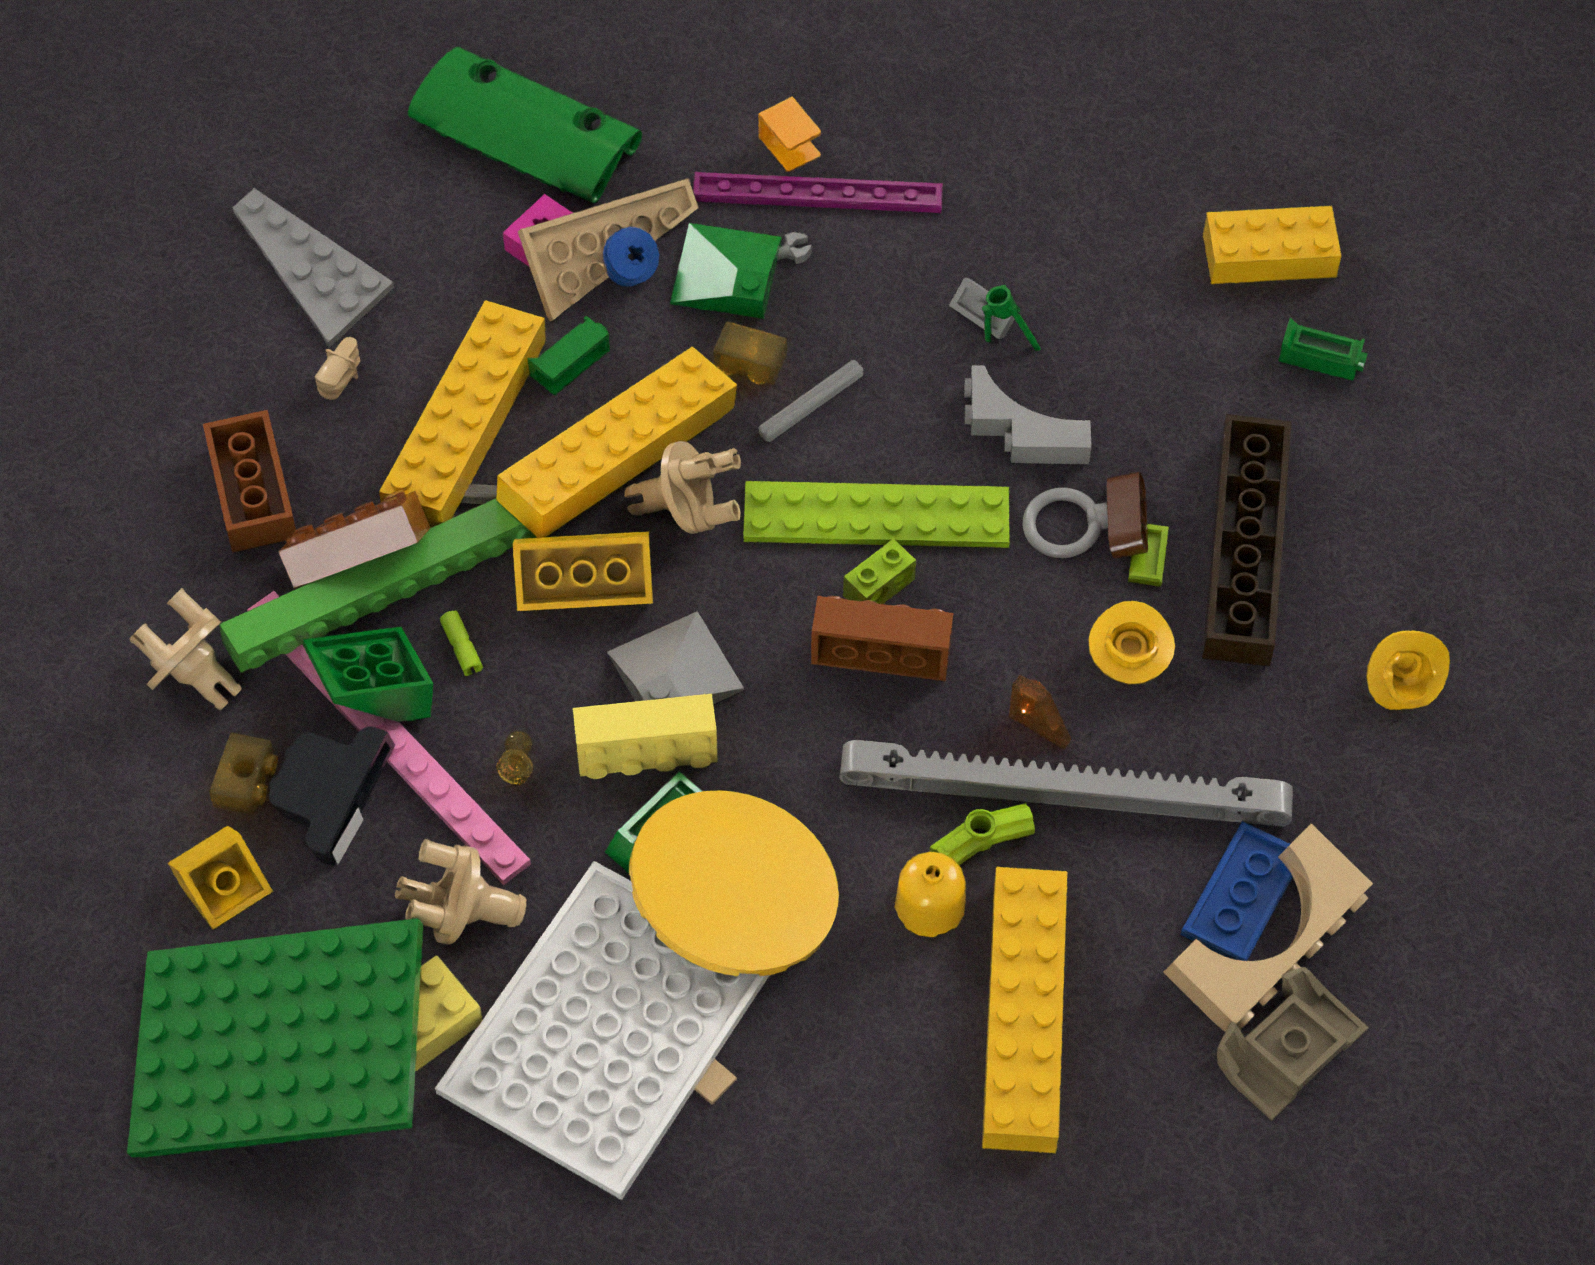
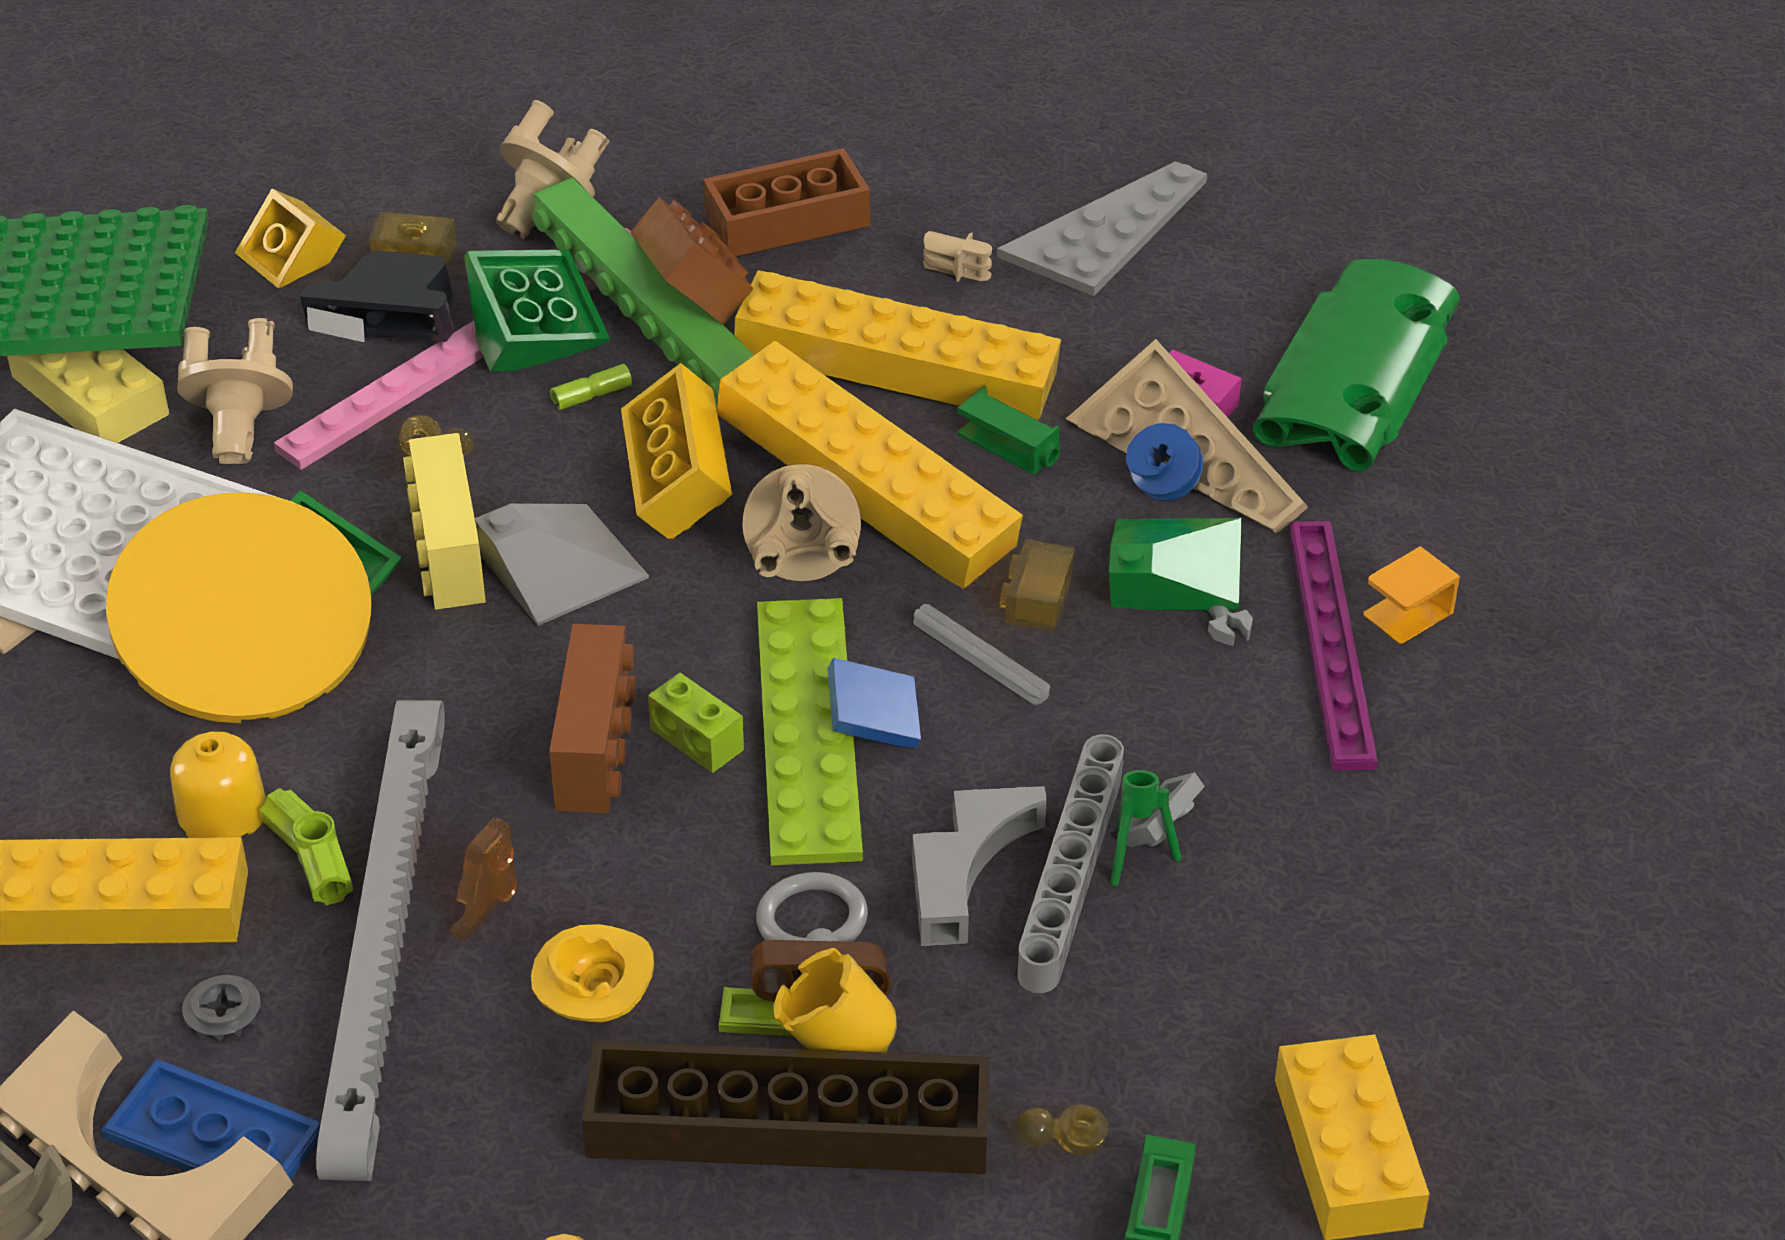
camera: 85 degrees right, 15 degrees down
none -> flat silver gear [182,975,262,1042]
none -> yellow cylinder [773,948,897,1053]
none -> tile [828,658,921,748]
none -> clear yellow plate [1016,1104,1109,1156]
none -> light grey beam [1018,734,1124,993]

